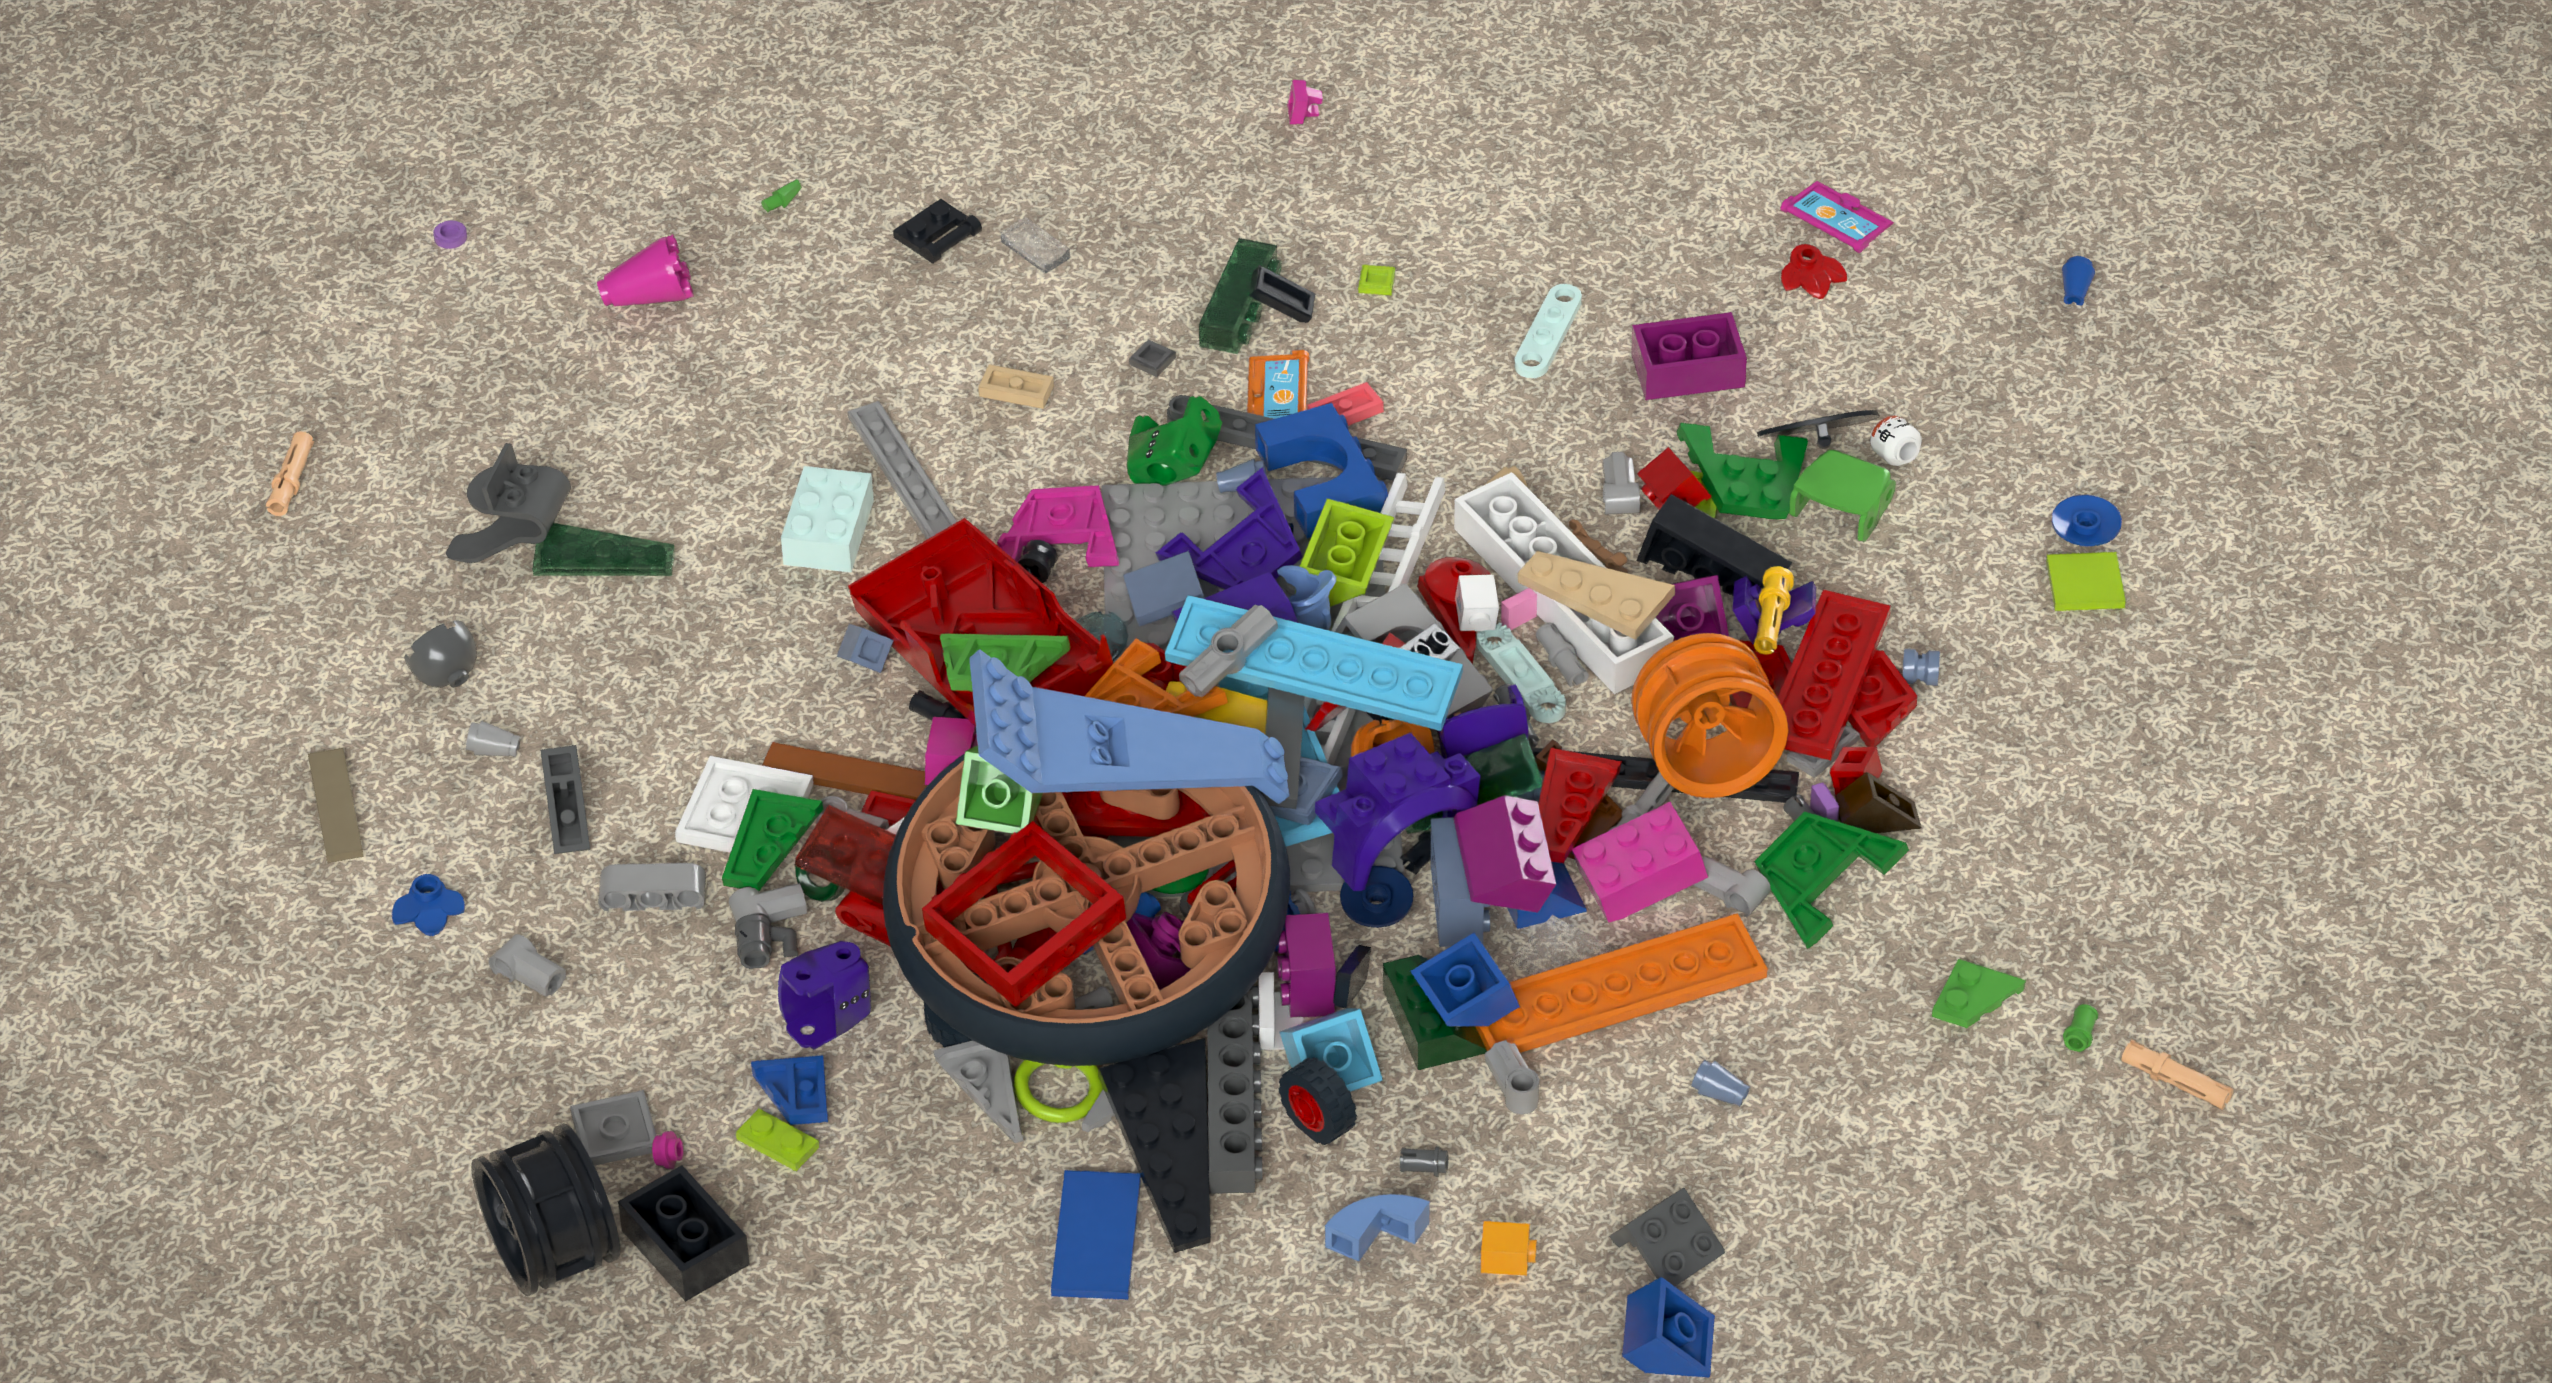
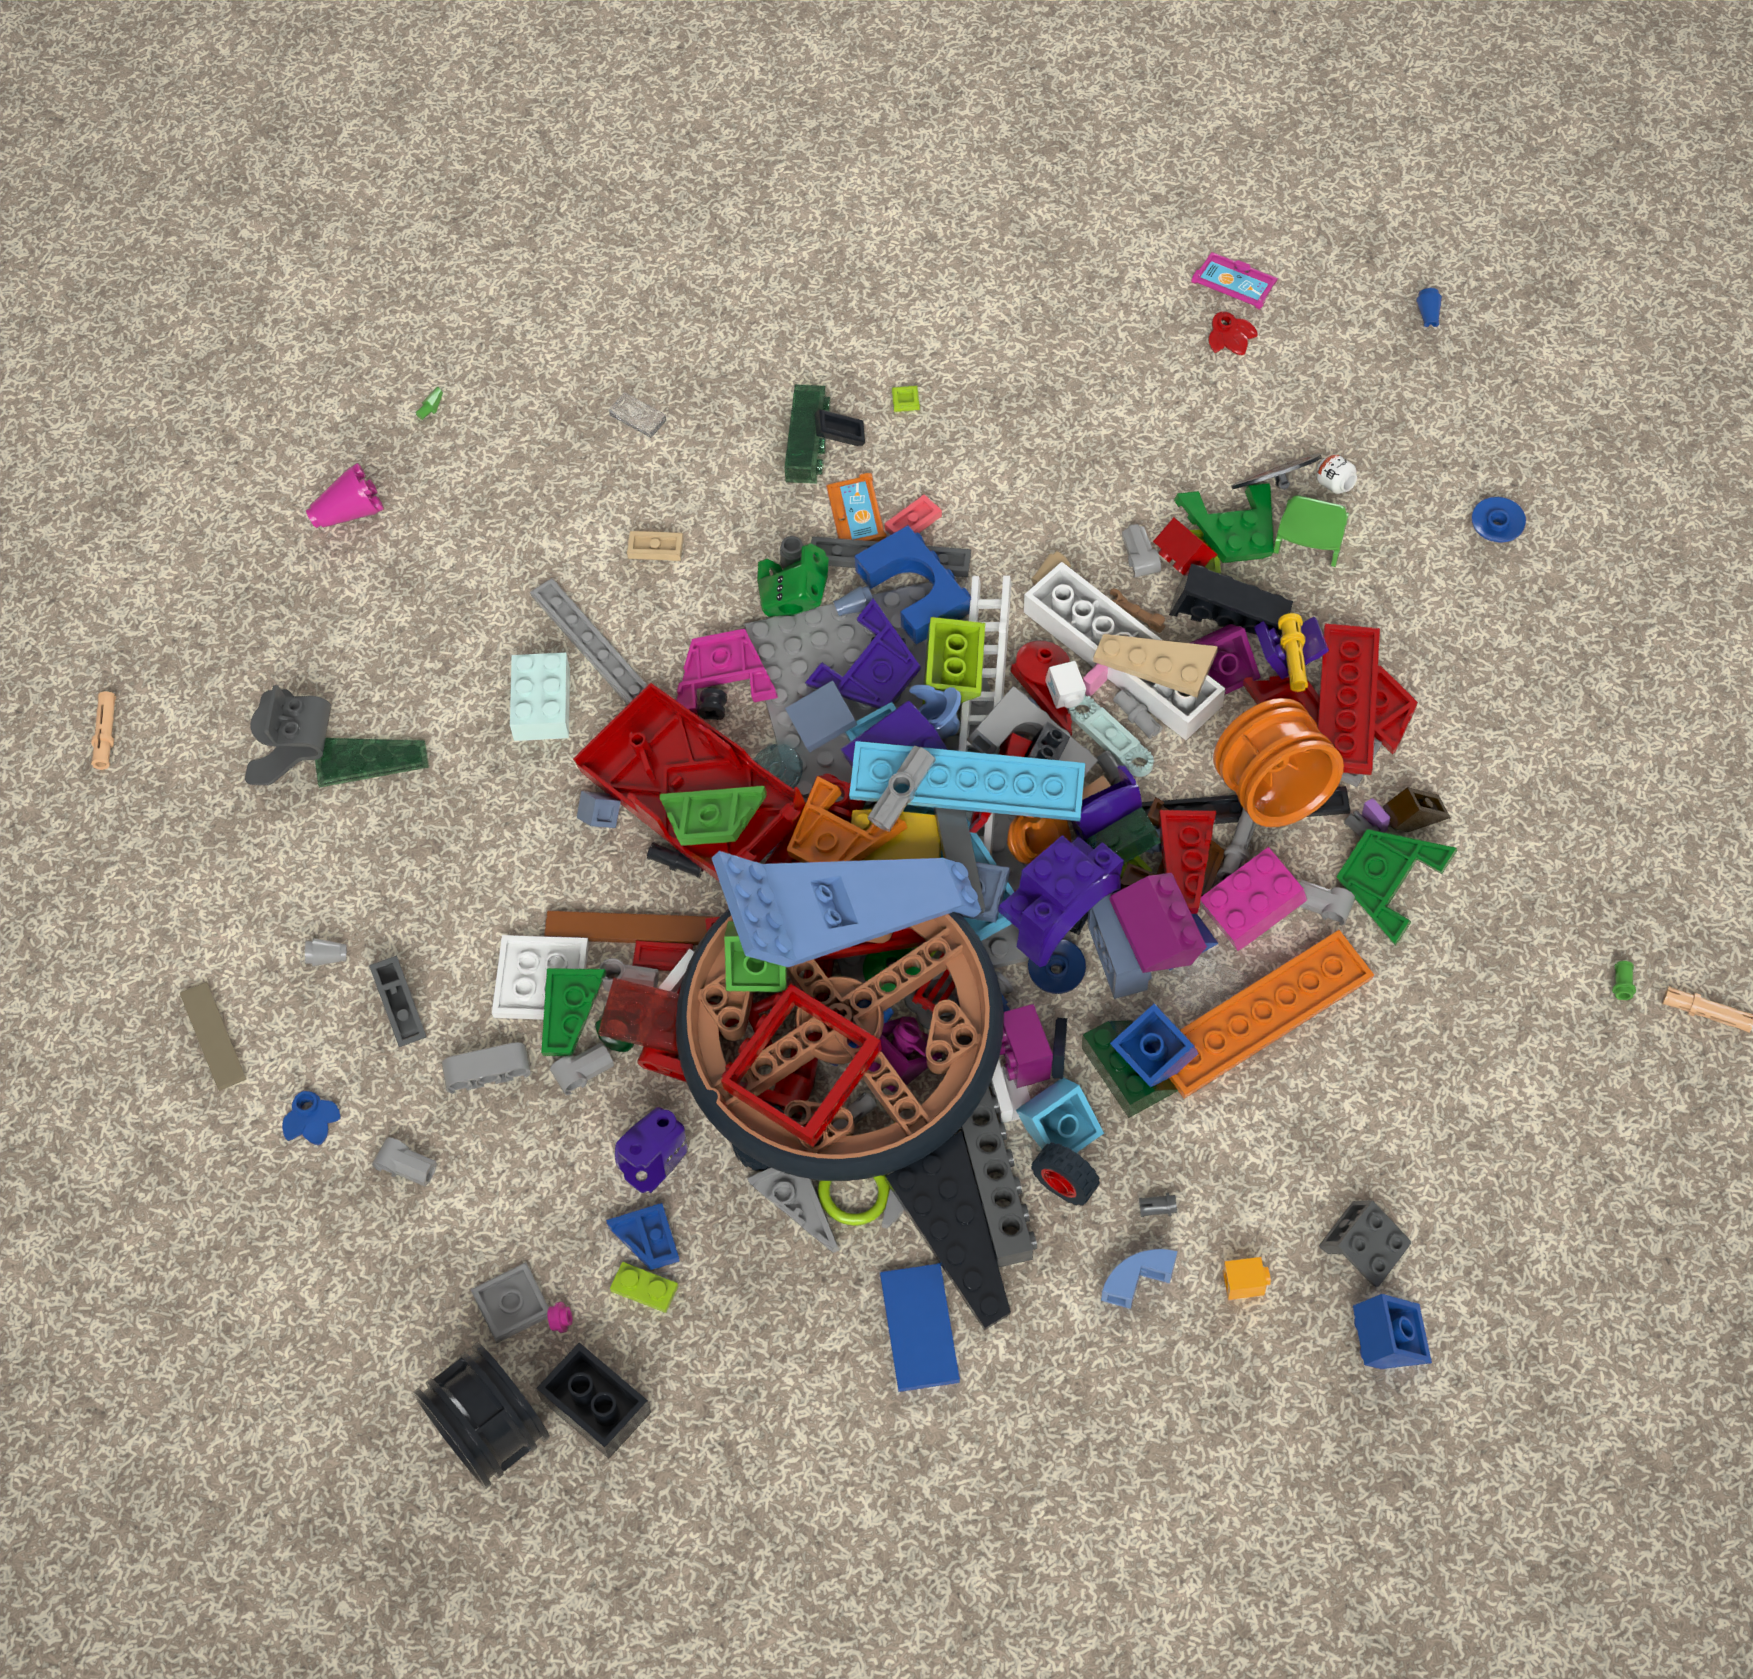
camera: 10 degrees left, 15 degrees up
dark grey cylinder [404,620,477,688] -> none
medium lavender tile [433,220,467,249] -> none
dark grey piece [735,914,798,969] -> none
black plate [893,199,982,264] -> none
dark pink hinge [925,717,978,785] -> none
flat silver tile [1129,339,1176,377] -> none
dark pink tile [1287,80,1323,125] -> none
light grey piece [1485,1040,1539,1115] -> none
light aqua plate [1515,284,1582,378] -> none
magenta brick [1631,312,1747,400] -> none
sand blue cone [1691,1060,1750,1107] -> none
red brick [1830,747,1883,795] -> none
sand blue wheel [1903,649,1940,686] -> none
bright green wing [1932,959,2026,1028] -> none
lime tile [2046,552,2126,611] -> none

